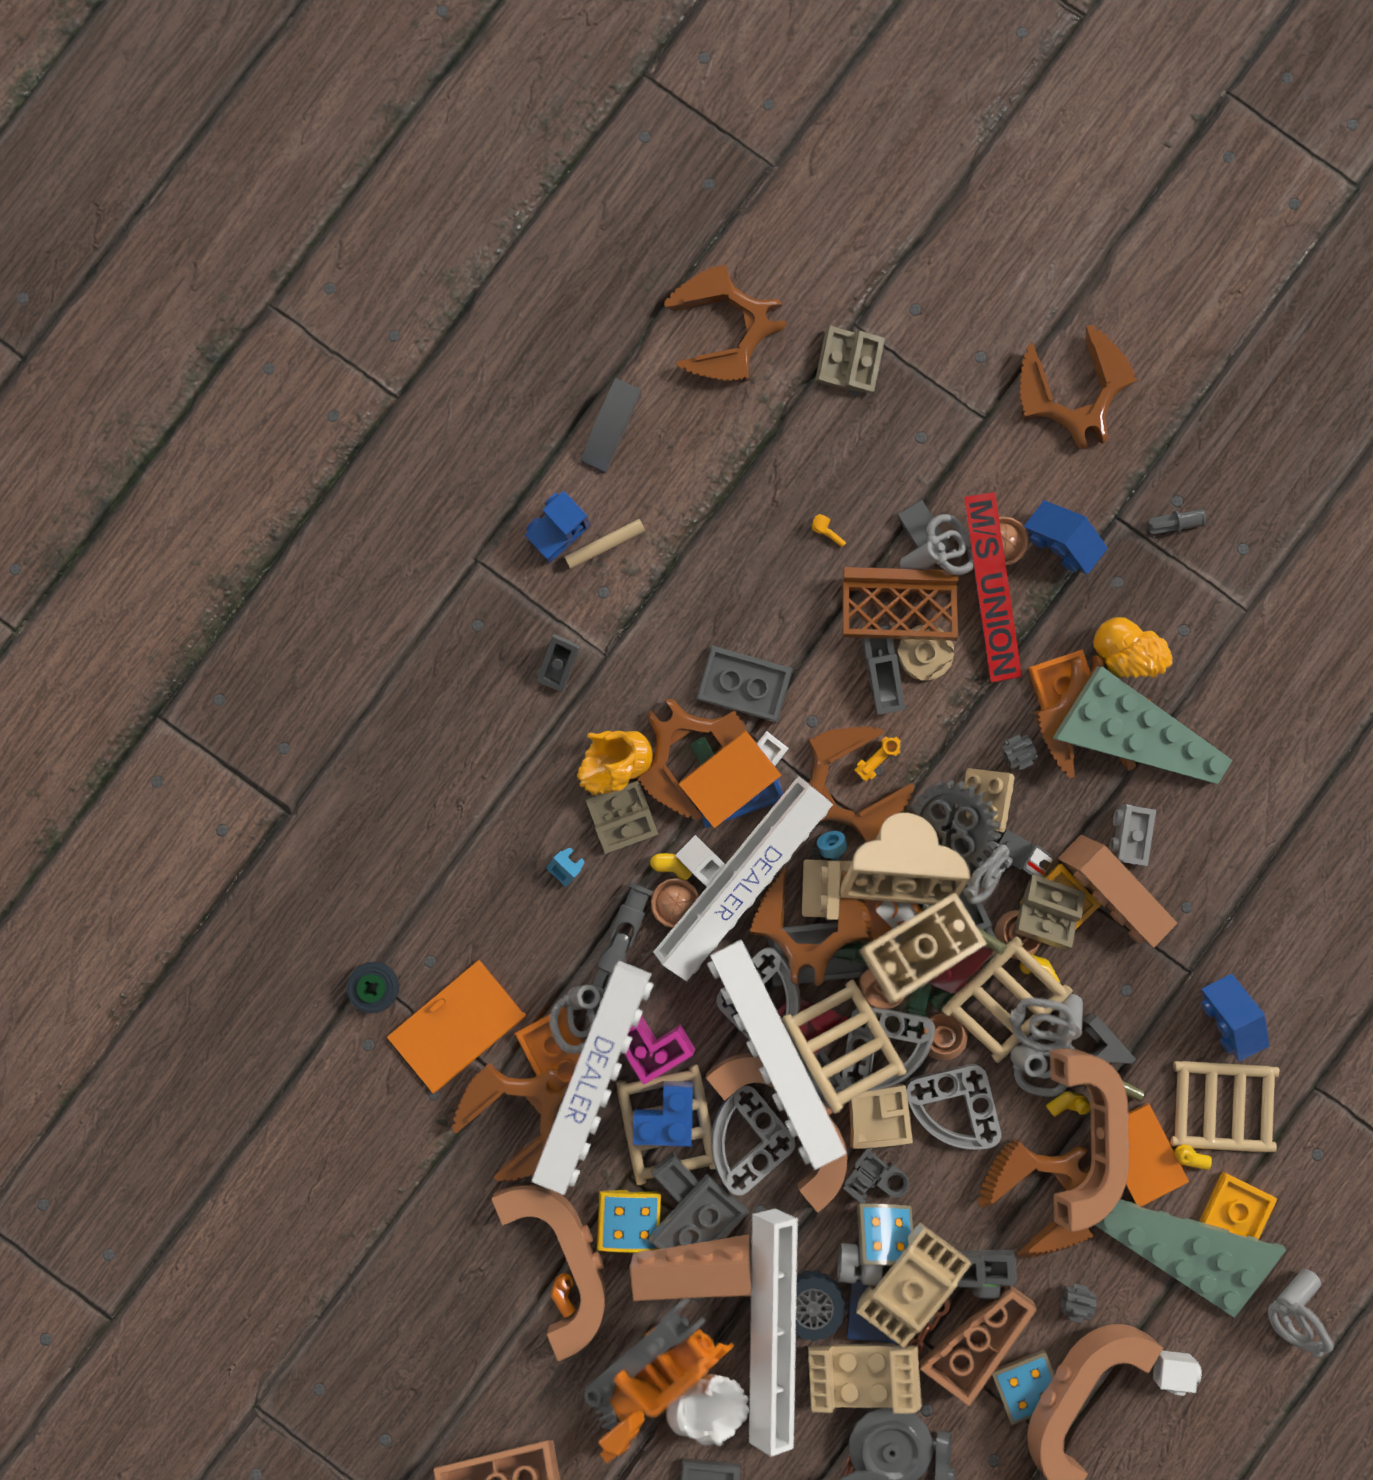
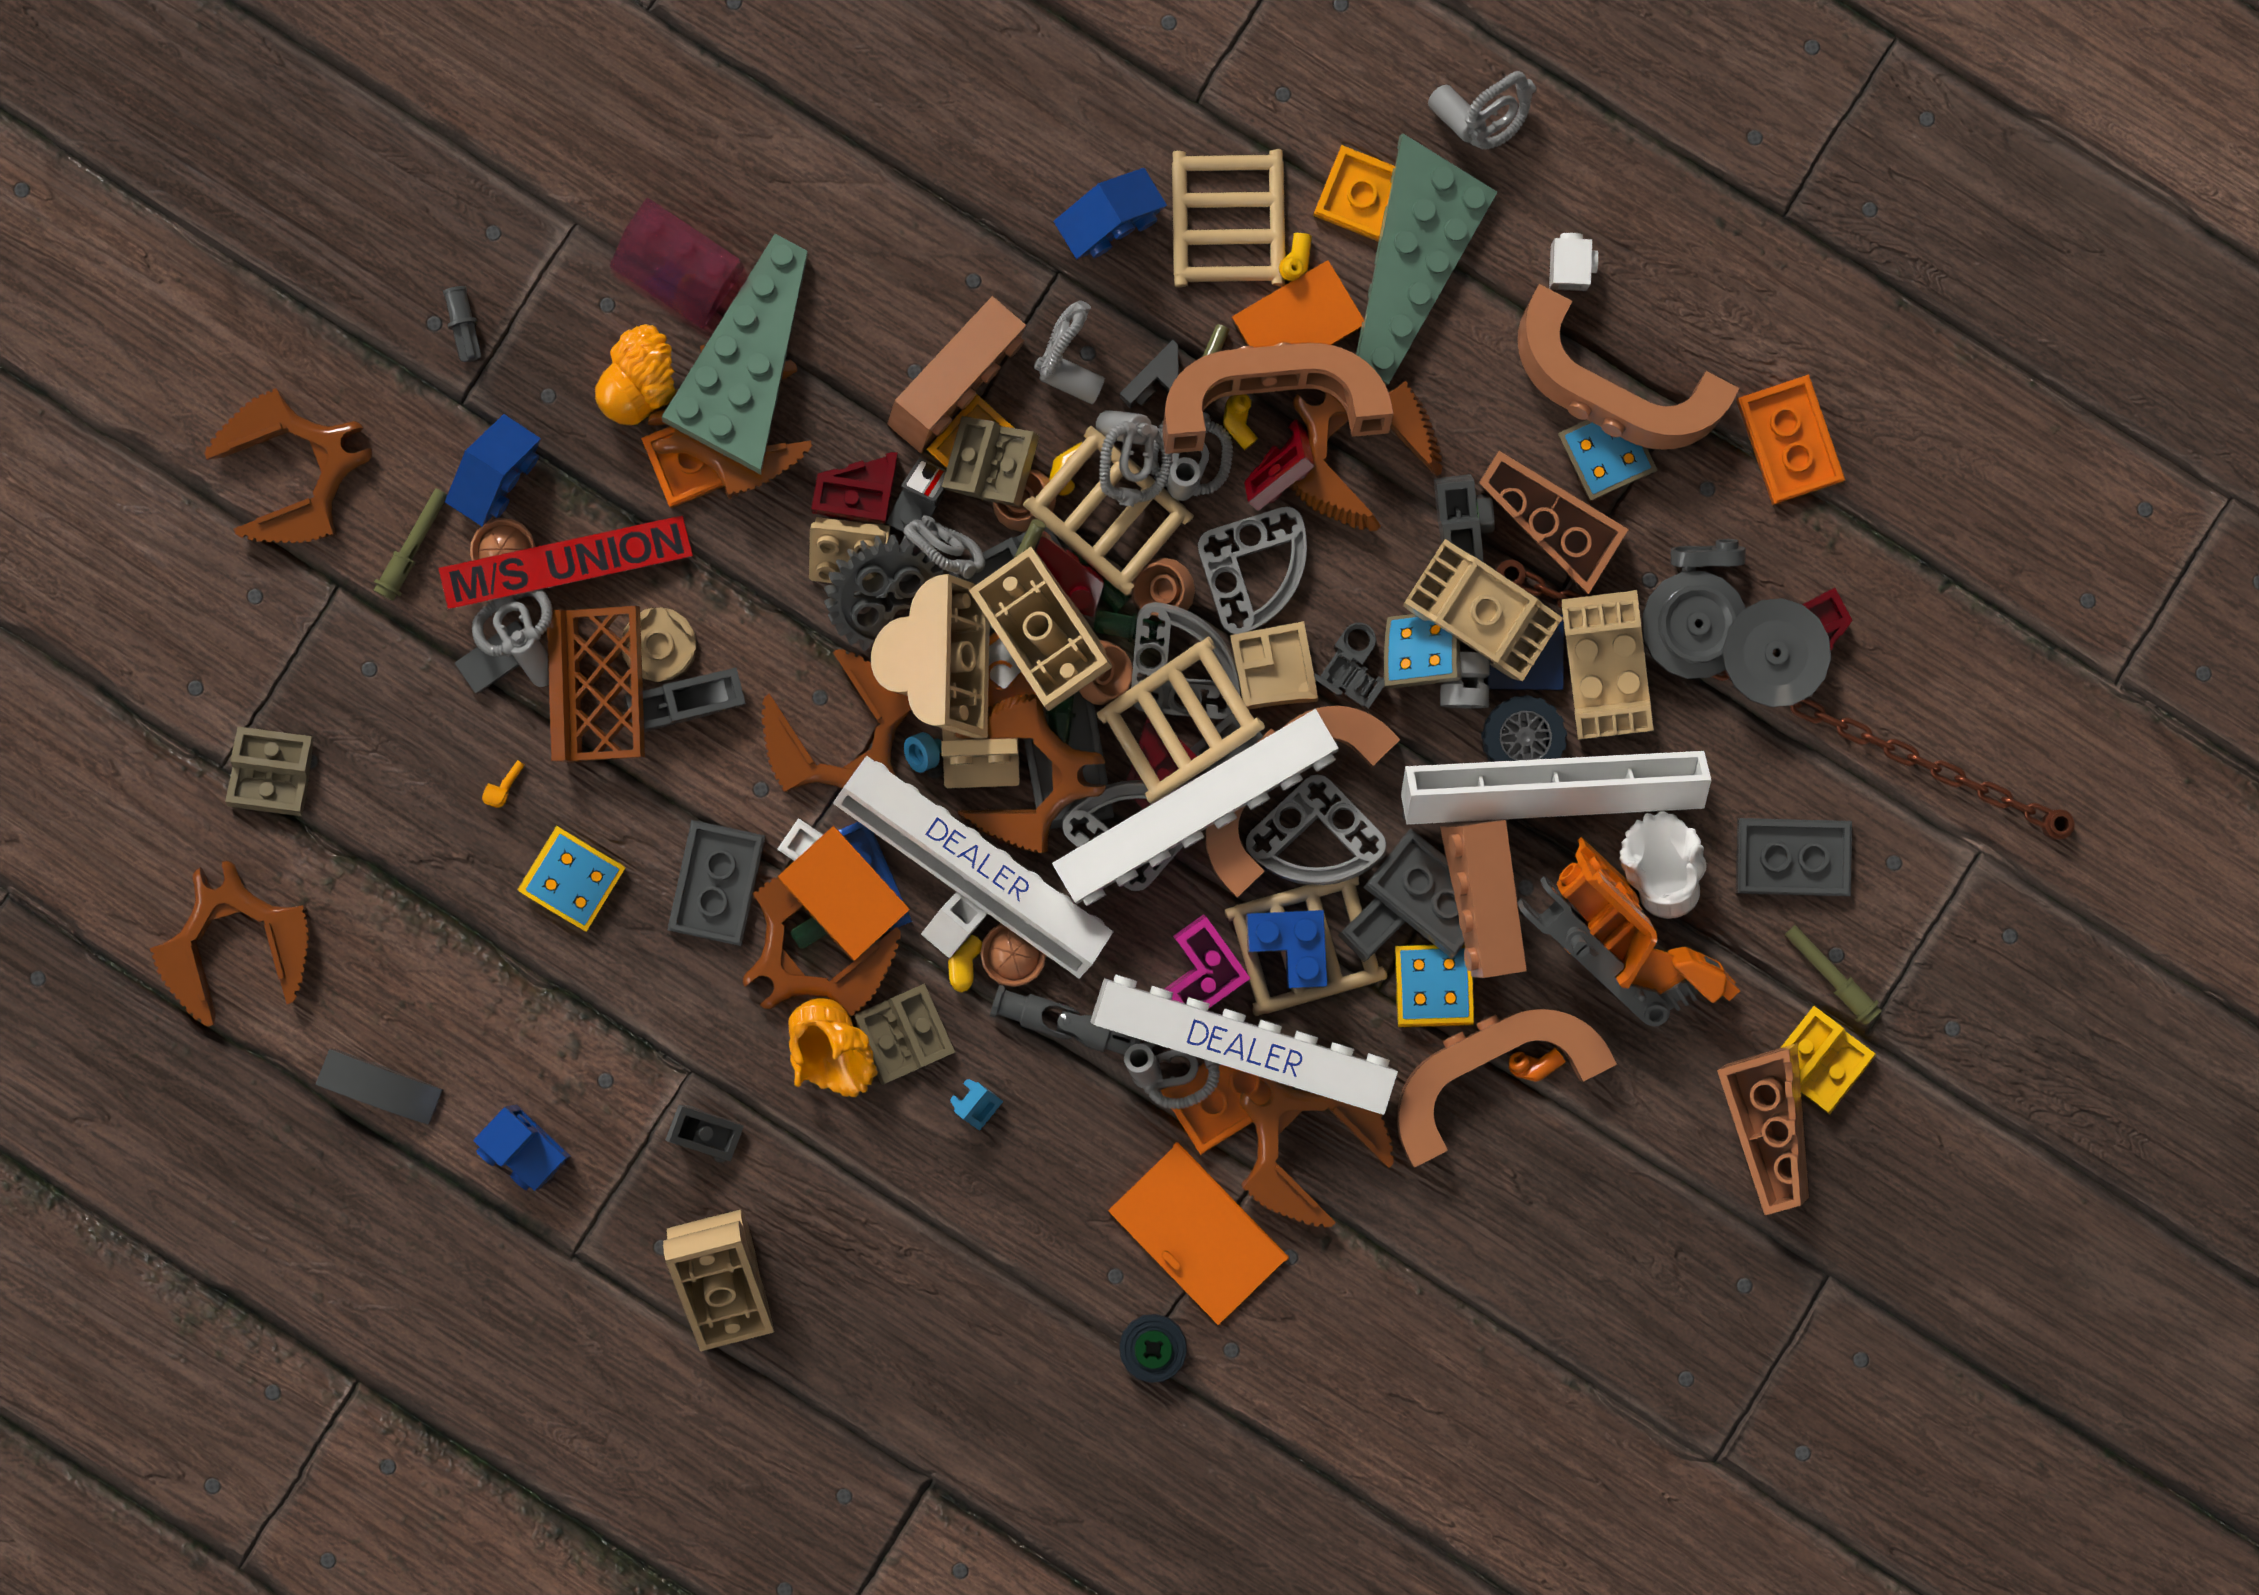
camera: 100 degrees left, 0 degrees up
tan piece [564,519,645,569] -> none
light orange bar [854,737,901,782] -> none
dark grey gear [1000,734,1038,770] -> none
dark grey gear [1060,1283,1096,1324] -> none
light grey bracket [1109,804,1156,866] -> none
none -> olive pin [373,488,448,601]
none -> dark azure slope [517,826,626,932]
none -> clear pink slope [610,198,744,329]
none -> tan brick [663,1209,774,1351]
none -> dark red wing [811,452,898,525]
none -> light grey piece [1034,300,1105,404]
none -> dark red wing [1244,419,1315,511]

